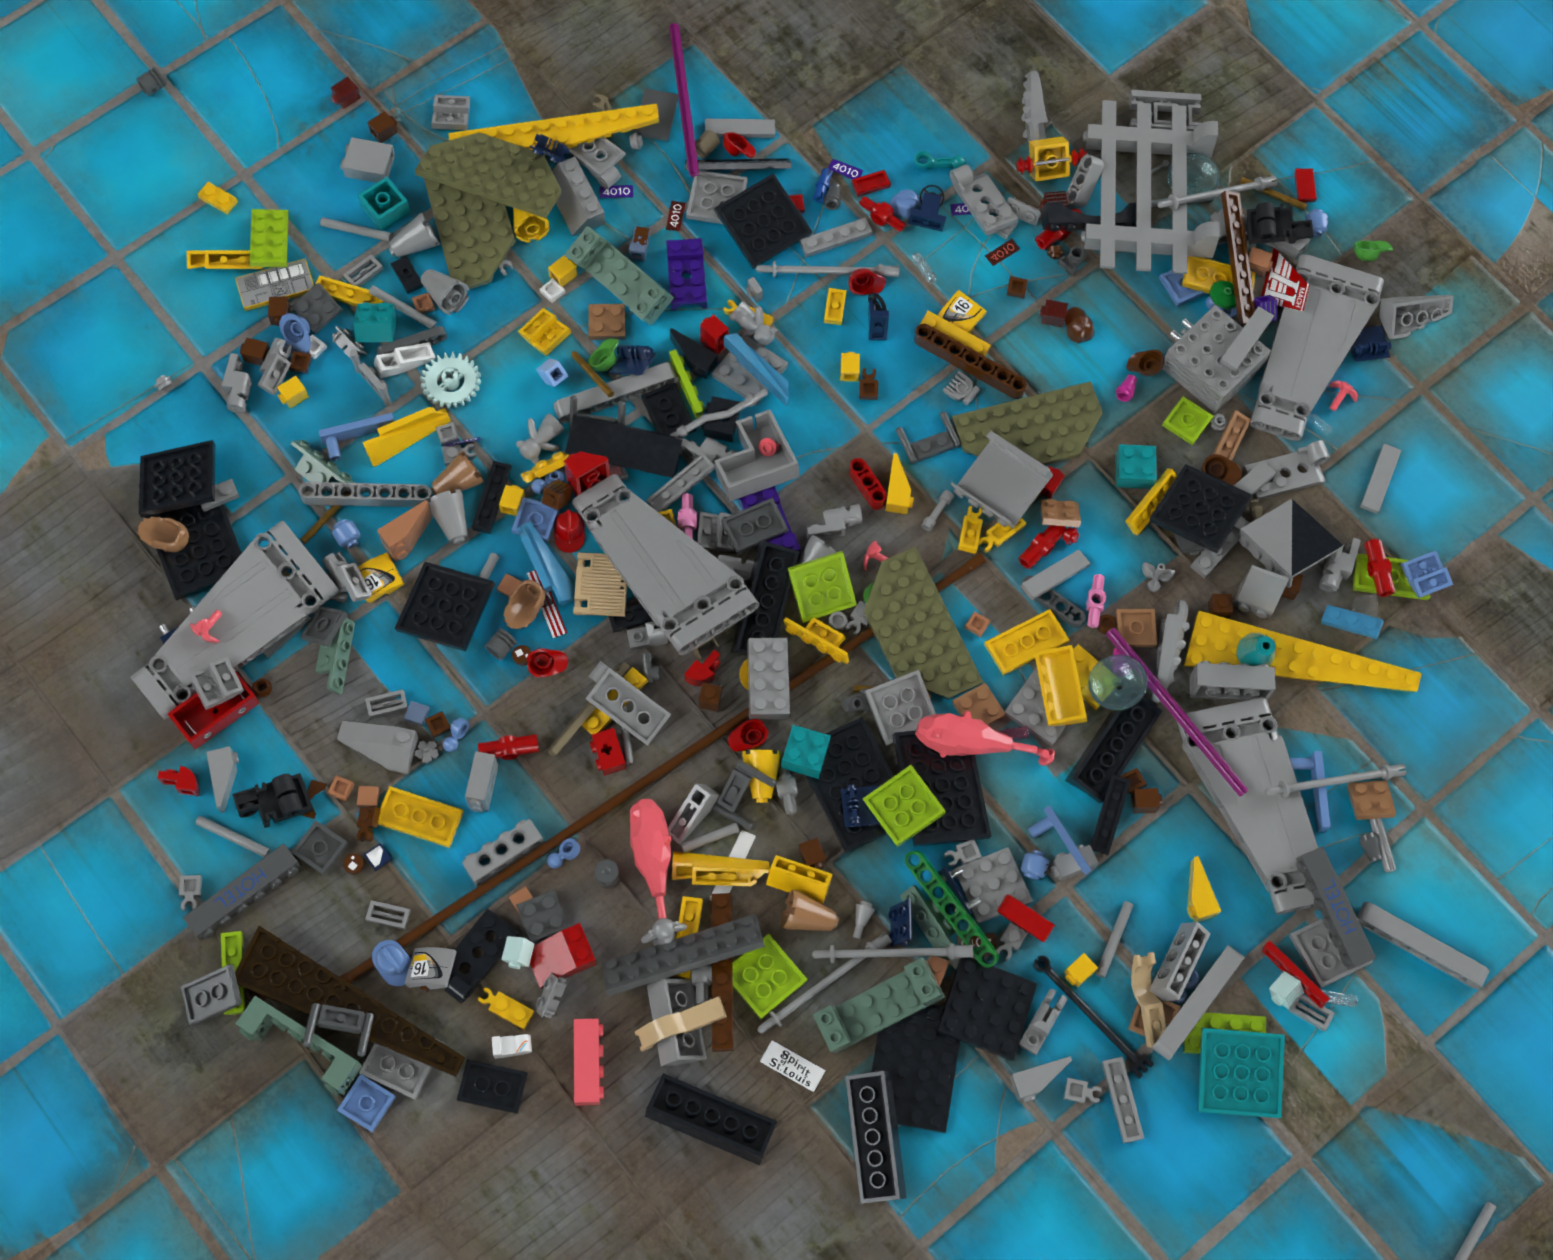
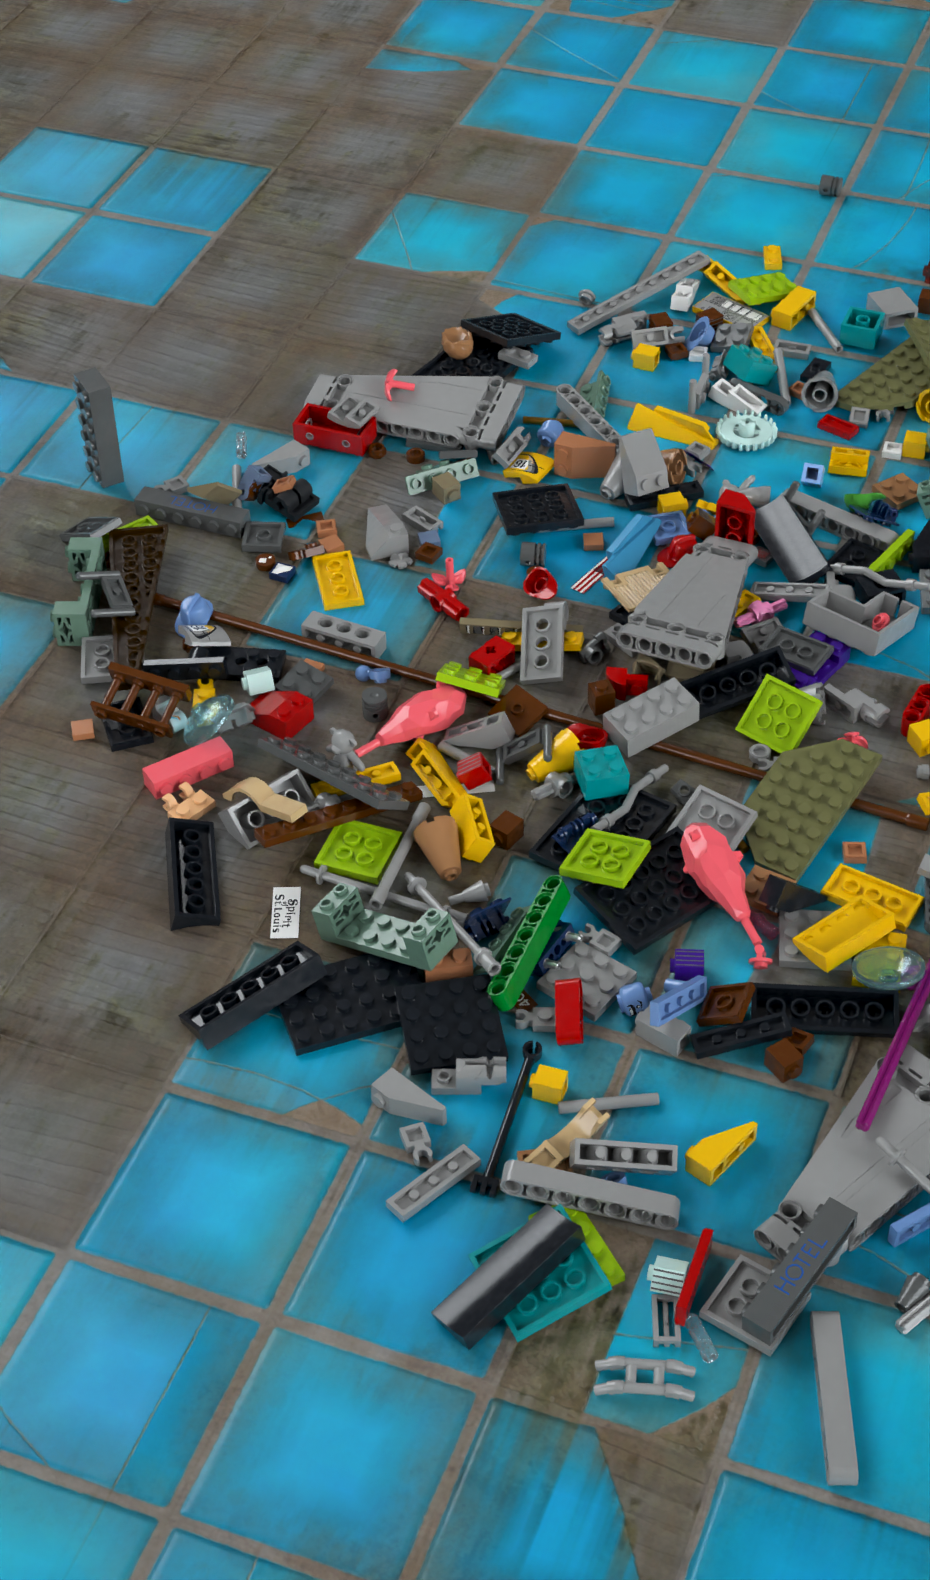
camera: 65 degrees right, 25 degrees down
red brick [157,766,200,796] -> none
medium blue piece [319,413,394,461] -> none
medium blue plate [337,1074,396,1133] -> none
light grey tile [365,900,411,930] -> none
light grey cone [388,212,440,258] -> none
medium blue plate [443,718,469,752] -> none
light grey brick [465,751,499,813] -> none
medium nougat hair [503,580,546,629] -> none
pearl gold bar [571,351,614,398] -> none
yellow bracket [783,617,849,664] -> none
none -> nougat tile [71,719,95,741]
none -> dark grey brick [73,367,124,488]
none -> reddish brown fence [90,662,192,738]
none -> black plate [142,657,229,680]
none -> light nougat plate [162,782,216,820]
none -> clear light blue dish [183,694,234,747]
none -> dark tan slope [187,482,242,505]
none -> clear axle [236,431,247,459]
none -> sand blue leg [237,465,272,501]
none -> nougat tile [272,475,296,494]
none -> light grey piece [369,802,431,910]
none -> reddish brown tile [406,448,425,464]
none -> coral plant [431,557,466,592]
none -> black arch [431,1203,586,1350]
none -> dark tan brick [432,472,461,505]
none -> lime plate [435,661,506,698]
none -> red brick [456,752,492,790]
none -> reddish brown plate [488,684,549,738]
none -> light grey plate [567,250,710,335]
none -> light grey bar [590,764,669,831]
none -> light grey piece [594,1356,696,1402]
none -> light grey slope [618,428,669,497]
none -> white slope [670,277,700,312]
none -> dark purple brick [670,949,704,981]
none -> reddish brown plate [696,982,756,1027]
none -> black slope [759,874,828,914]
none -> yellow brick [770,286,816,331]
none -> red tile [817,414,859,440]
none -> light grey tile [849,406,870,428]

